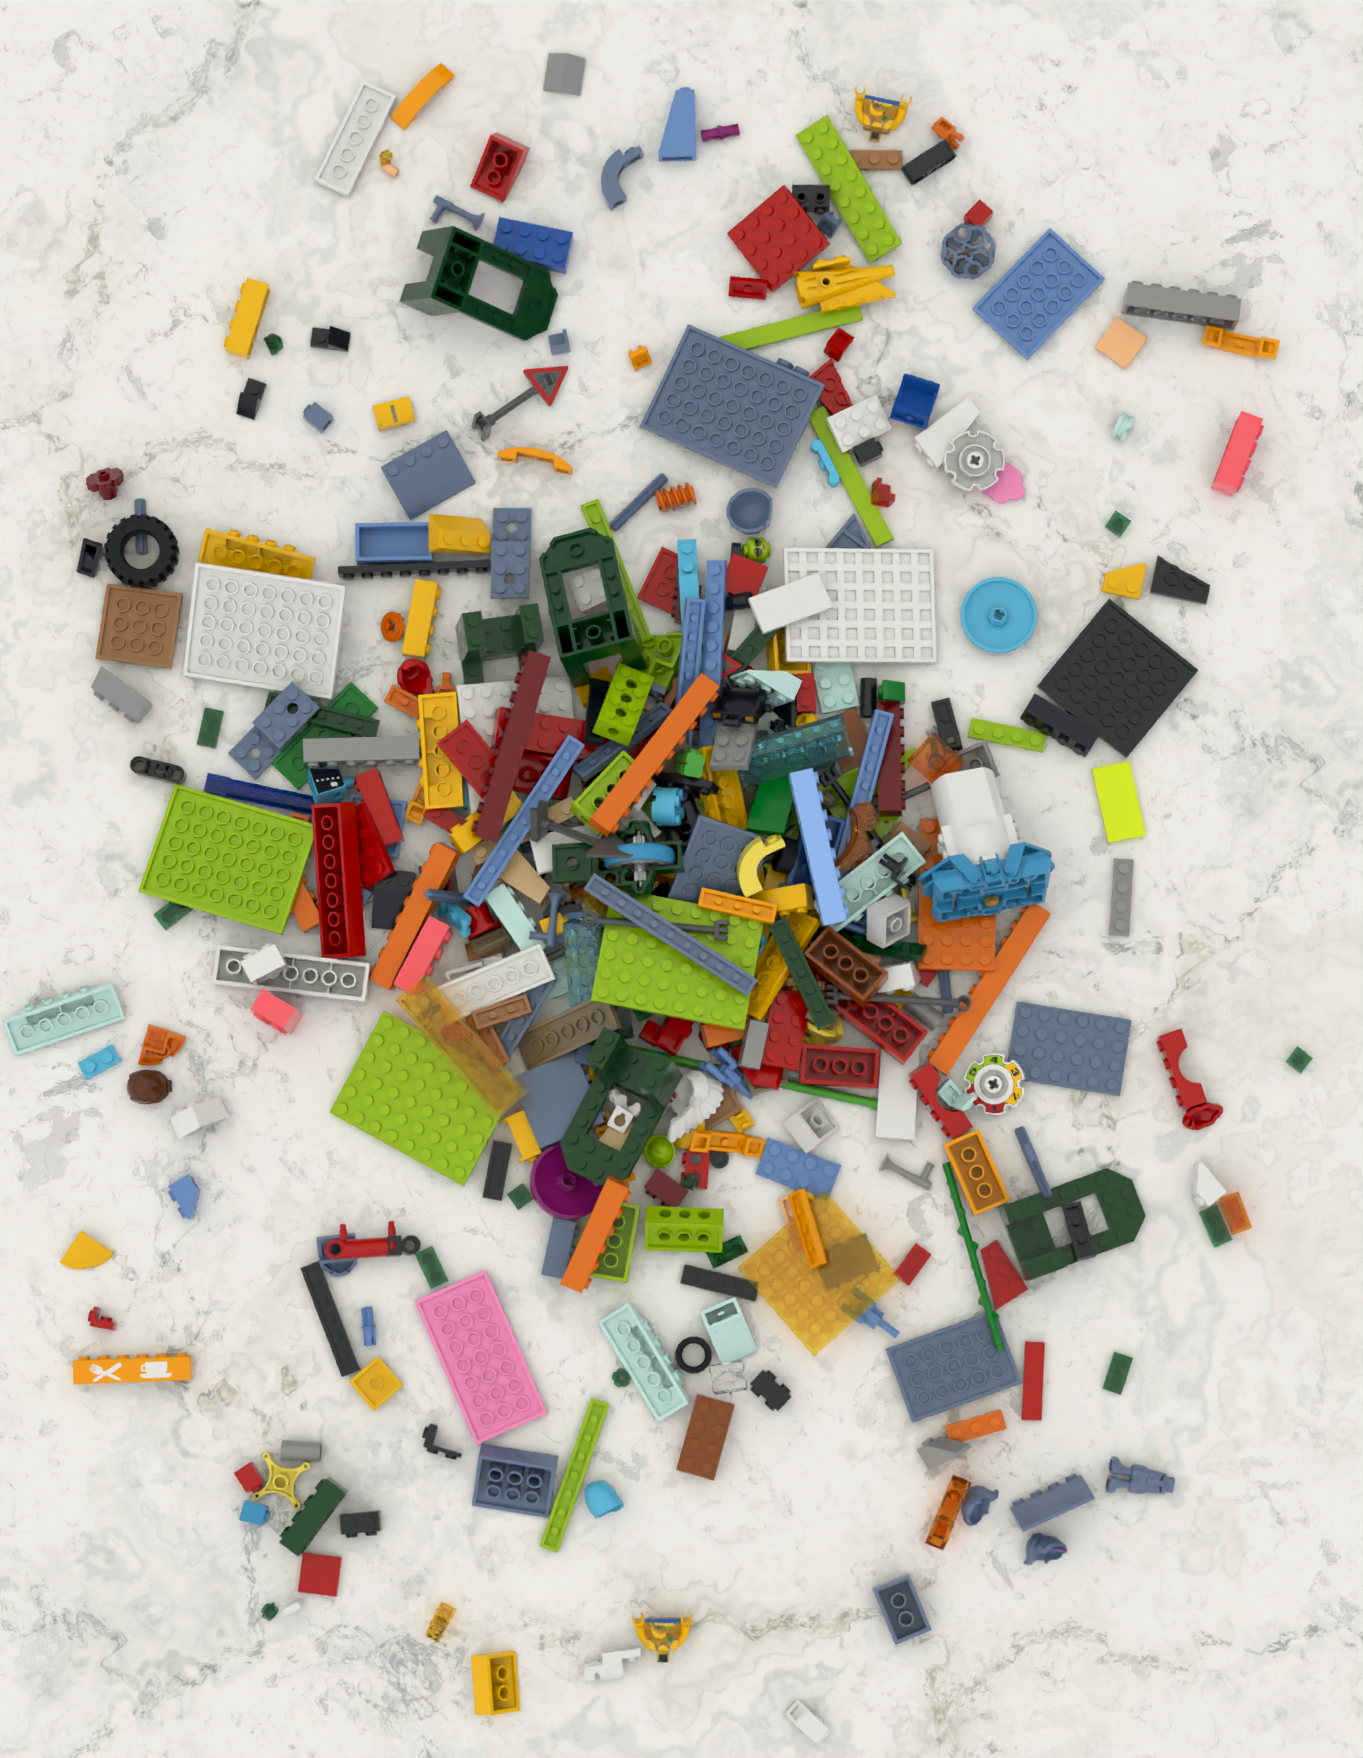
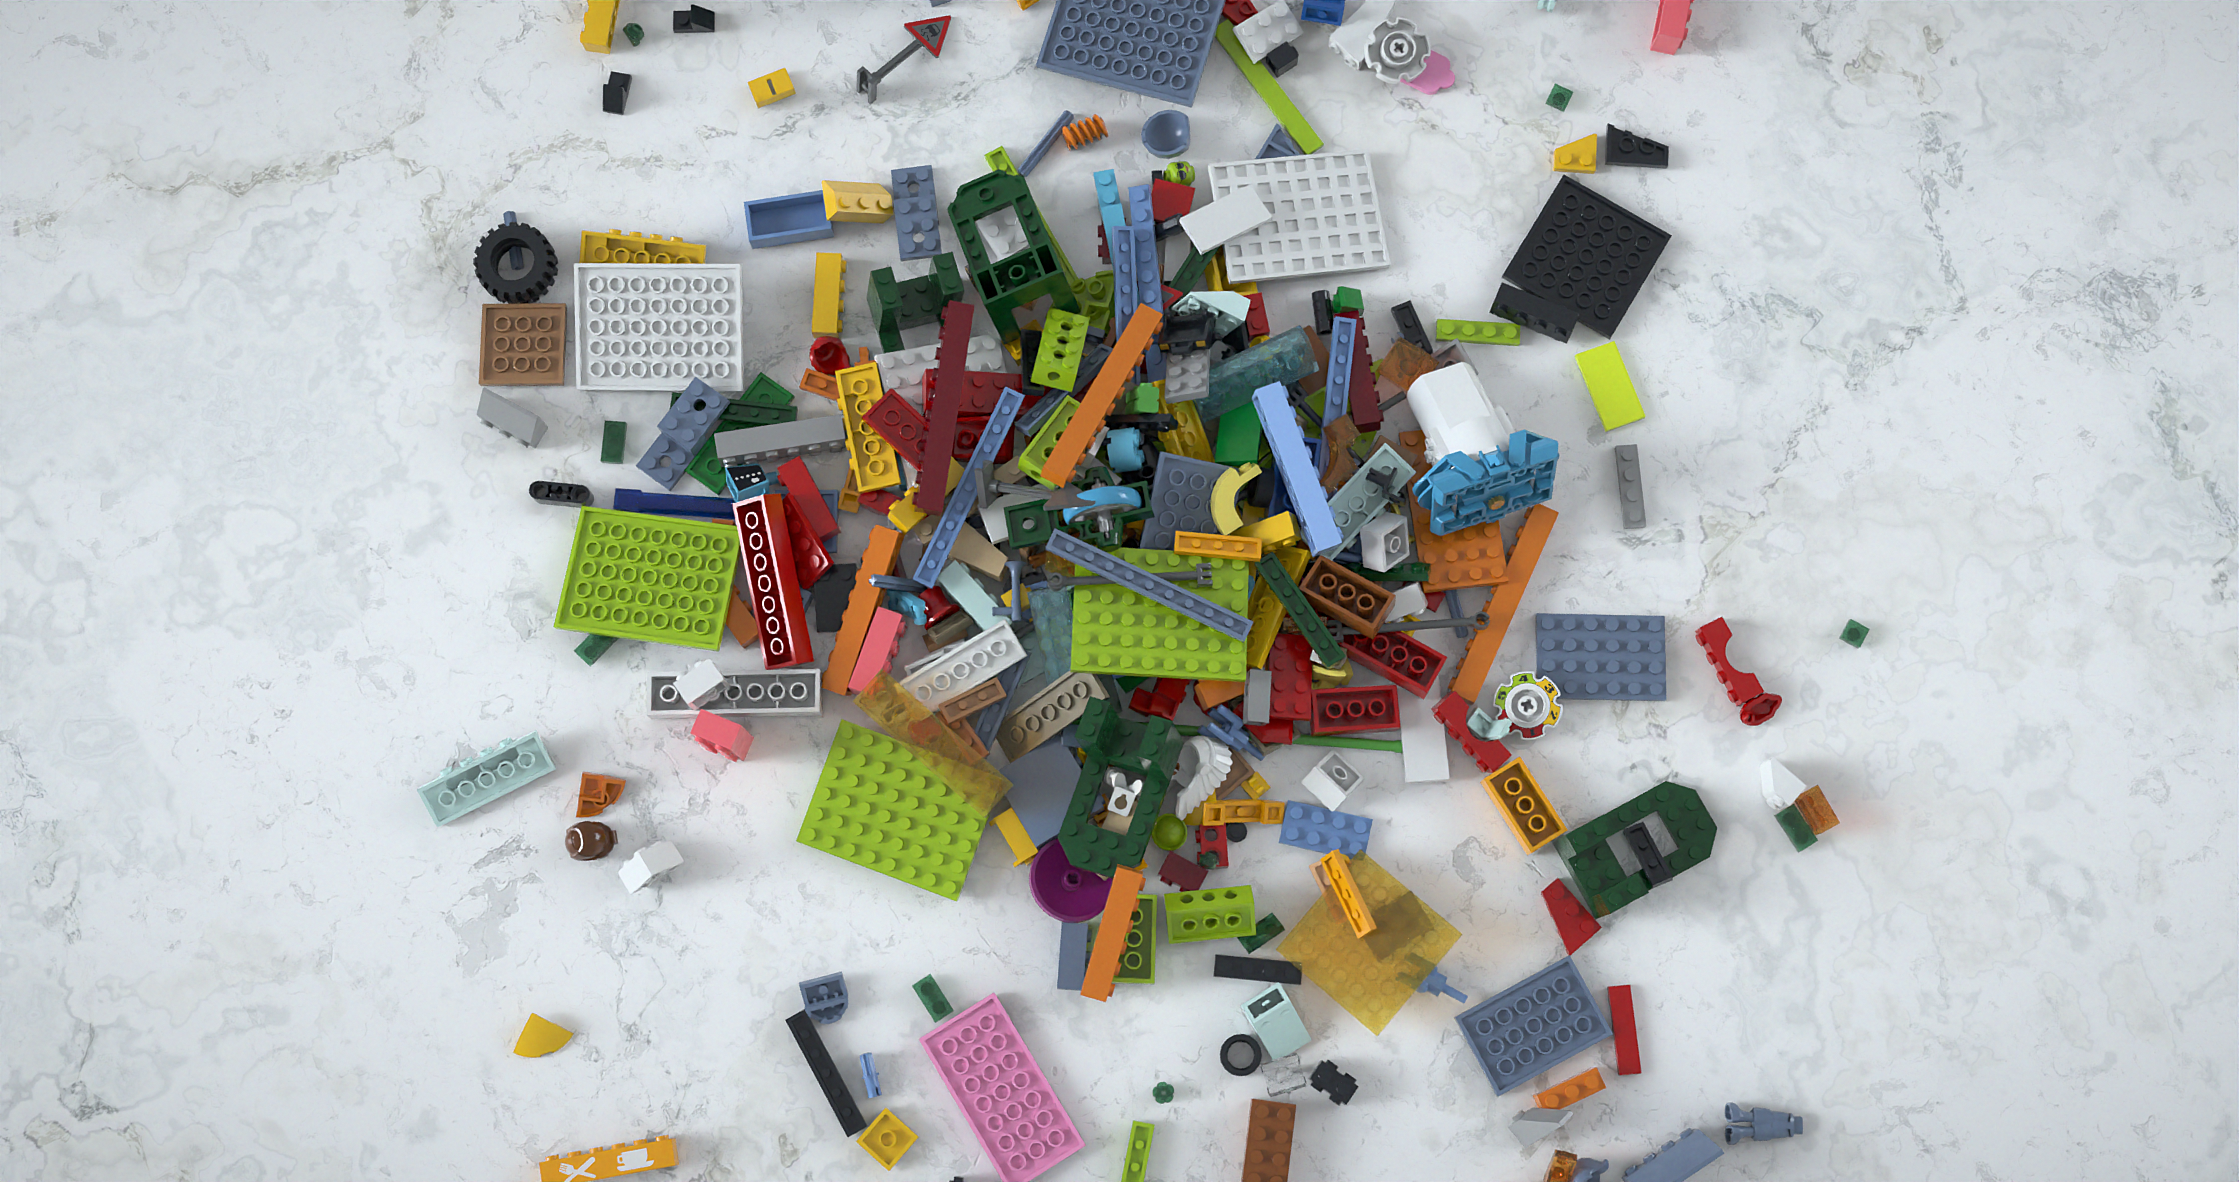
camera: 10 degrees left, 5 degrees down
black slope [77,538,105,578] -> none
medium azure plate [78,1044,121,1080] -> none
dark red plant [86,468,124,500] -> none
red bracket [88,1307,117,1331] -> none
medium blue slope [168,1174,200,1220] -> none
sand blue brick [303,402,334,434] -> none
red piece [324,1221,421,1260] -> none
black plate [338,559,491,580] -> none
sand blue slope [381,430,476,520] -> none
orange gear [381,612,406,642] -> none
black plate [483,1140,512,1201] -> none
light orange slope [497,447,573,475] -> none
clear green plate [507,1183,534,1210] -> none
light aqua plate [598,1302,691,1422] -> none
red wing [637,547,678,614] -> none
medium azure plate [811,439,840,488] -> none
light aqua plate [811,663,860,714] -> none
clear red panel [871,477,895,508] -> none
light grey piece [878,1154,935,1190] -> none
red plate [893,1243,932,1286] -> none
light grey pin [903,993,945,1031] -> none
green plant [942,1162,1004,1351] -> none
medium azure dish [960,577,1037,654] -> none
sand blue axle [1015,1126,1052,1199] -> none
clear green plate [1102,1352,1133,1395] -> none

